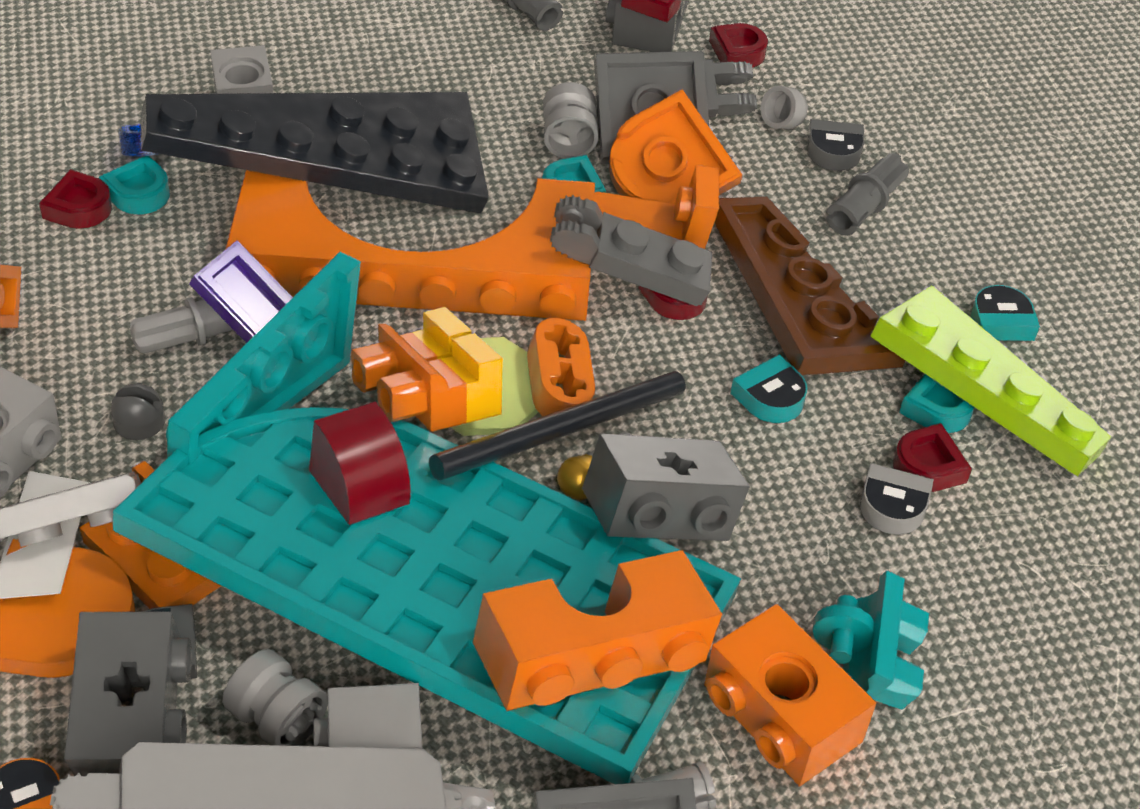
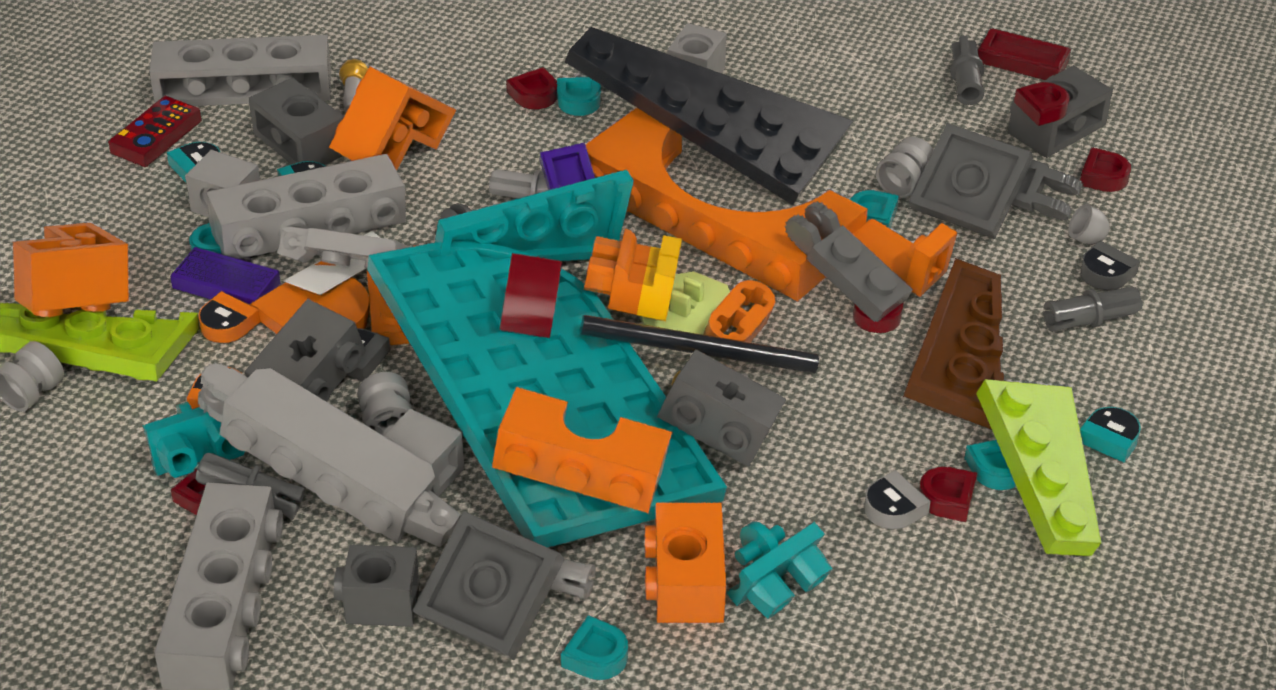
camera: 40 degrees right, 5 degrees down
orange tile [609,89,743,204] -> none
tile [730,354,807,423] -> none

